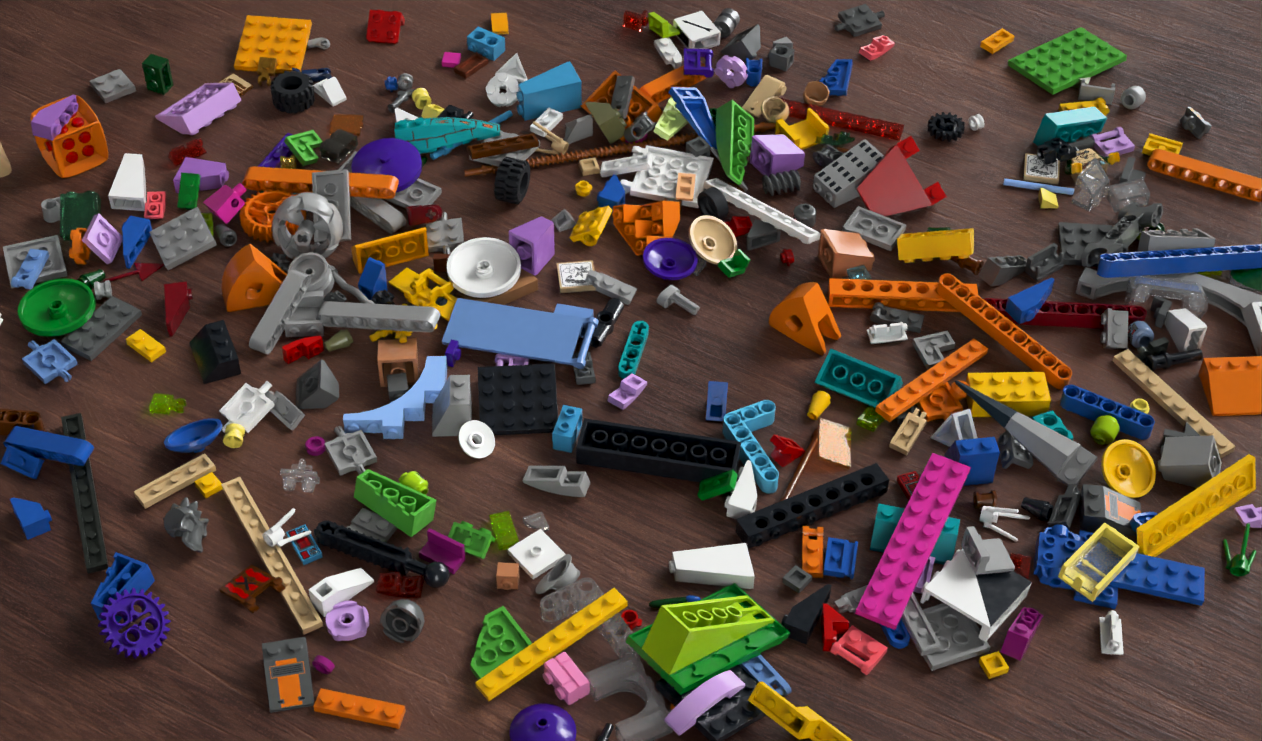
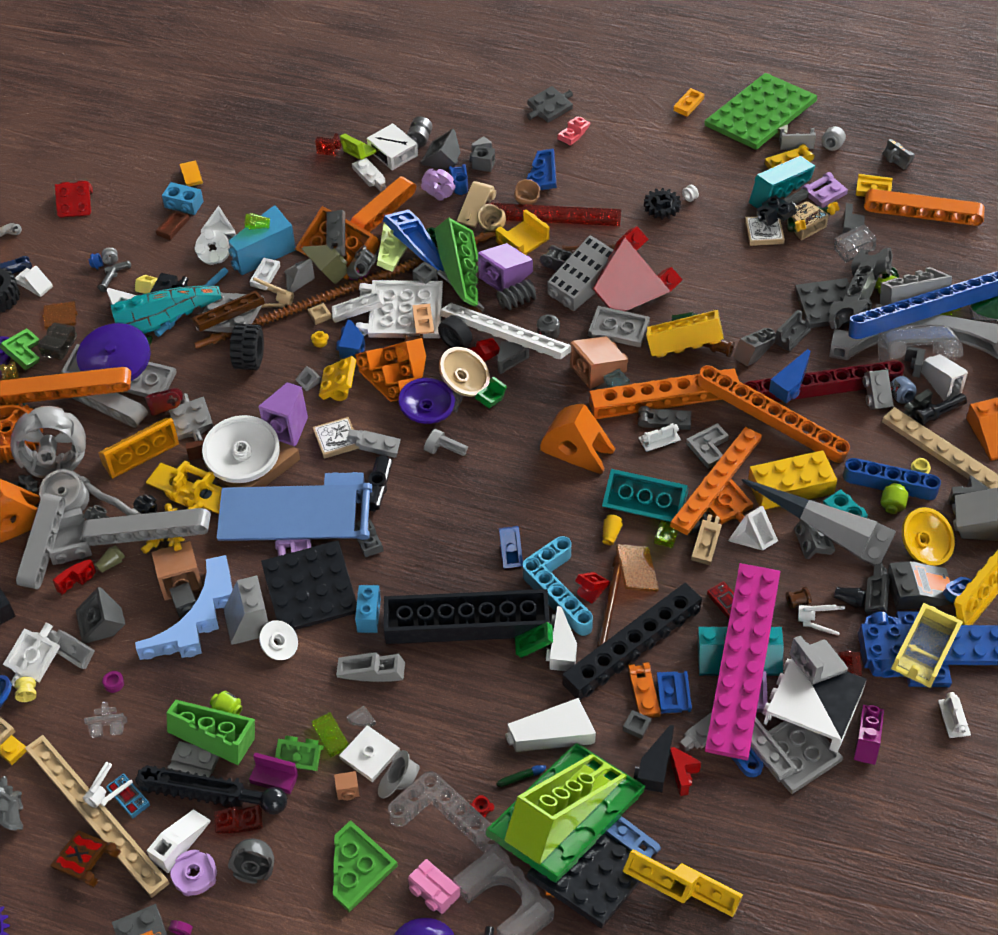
camera: 10 degrees left, 5 degrees up
light grey plate [312,169,351,243] -> none
light grey plate [324,426,377,475] -> none
blue slope [358,257,388,300] -> none
light yellow wheel [412,88,432,109] -> none
dark pink tile [442,52,461,68] -> none
dark purple plate [445,339,461,367] -> none
yellow plate [475,587,628,701] -> none
lavender slope [607,373,647,410] -> none
teal beam [618,321,649,379] -> none
lavender slope [664,670,745,736] -> none
dark purple plate [683,48,714,78] -> none
red plate [780,249,794,266] -> none
clear green slope [815,131,855,145] -> none
coral plate [830,625,888,675] -> none
blue slope [944,437,1000,486] -> none
orange plate [949,380,969,400] -> none
yellow plate [979,651,1009,679] -> none
light blue bar [1003,178,1074,195] -> none
light yellow slope [1038,188,1059,209] -> none
clear slope [1071,158,1110,211] -> none
none -> clear neon green cone [245,212,270,230]

